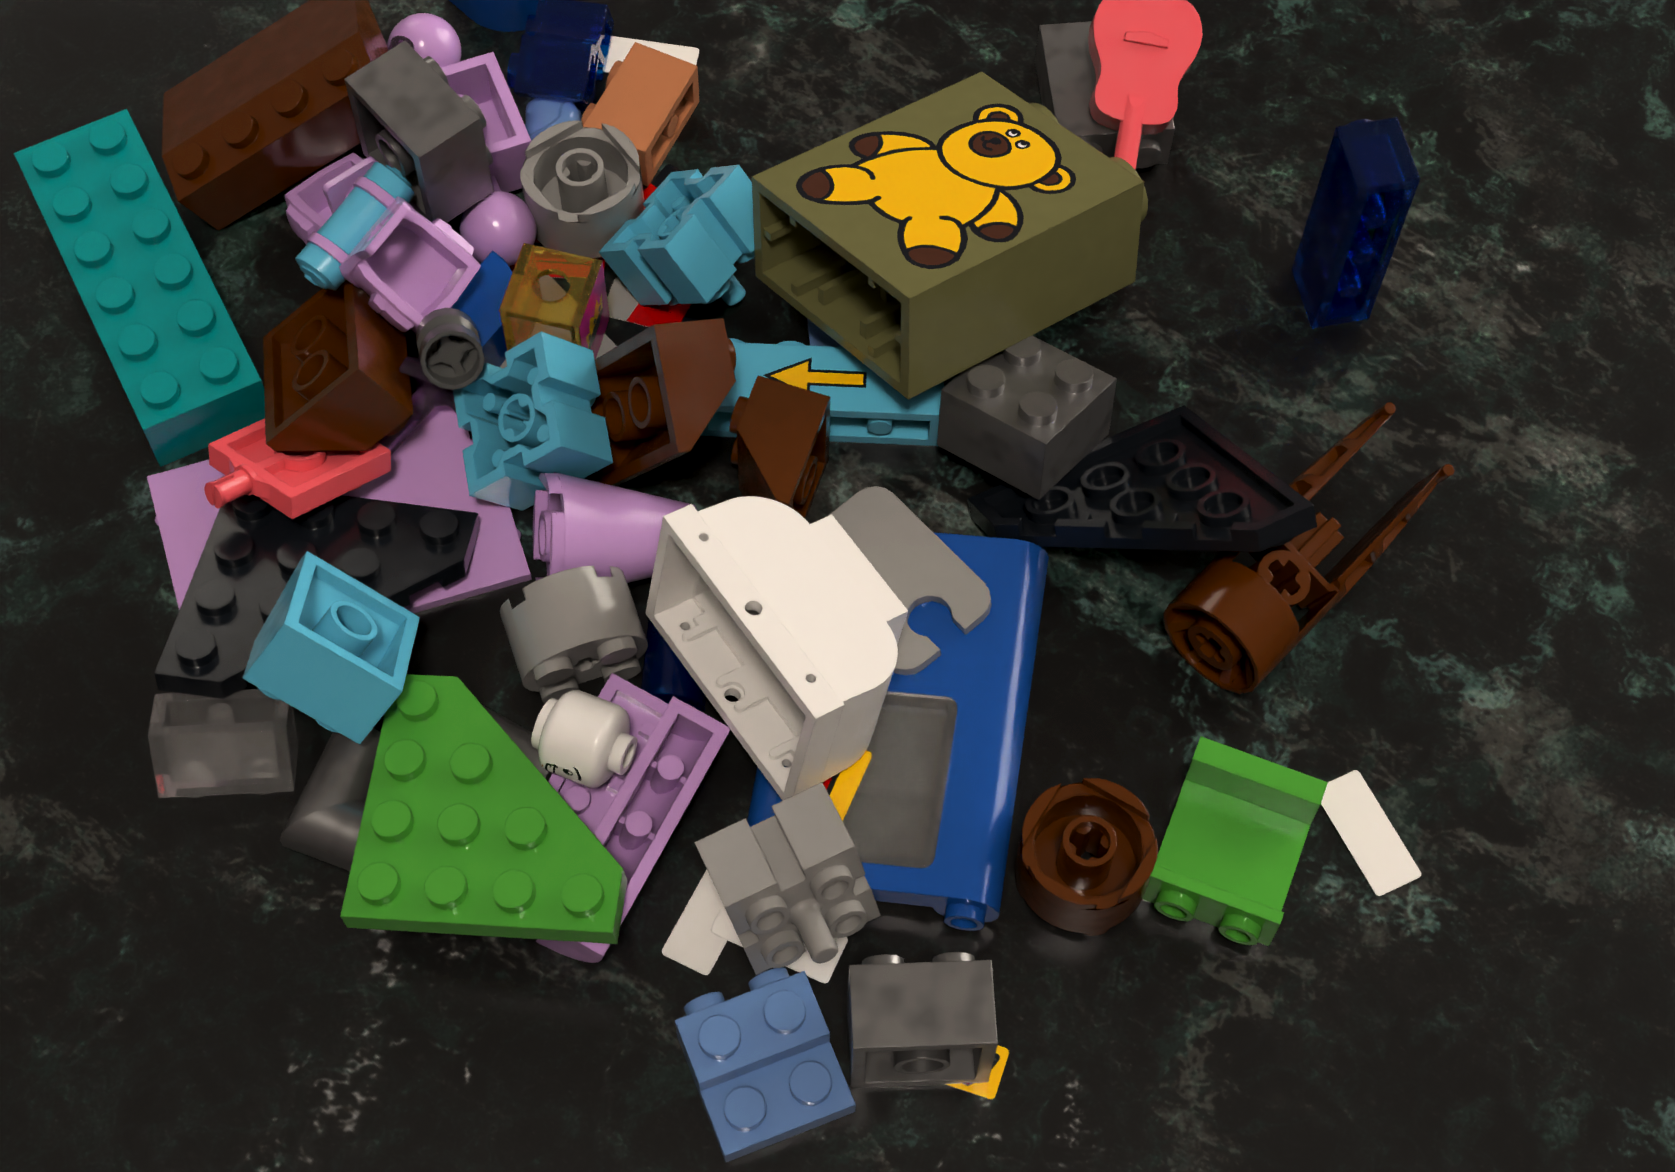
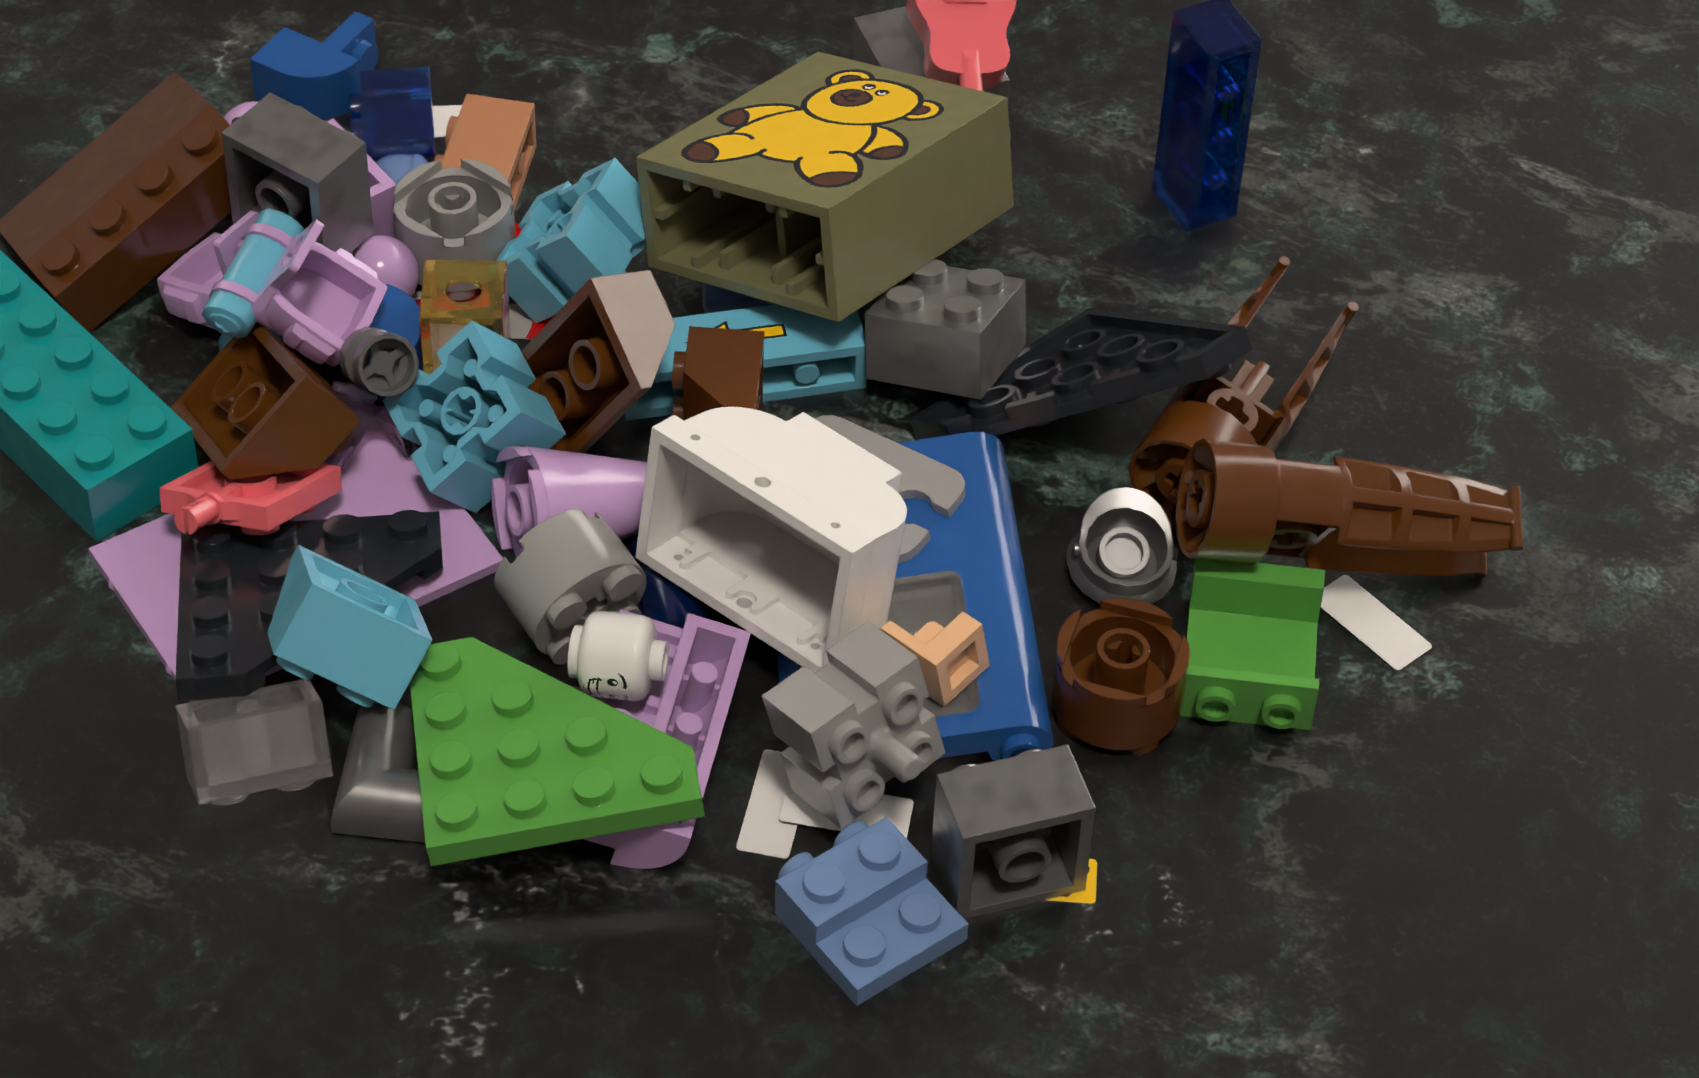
camera: 15 degrees left, 15 degrees down
none -> light nougat panel [880,611,990,707]
none -> flat silver piece [1066,487,1178,604]
none -> reddish brown piece [1176,439,1523,578]

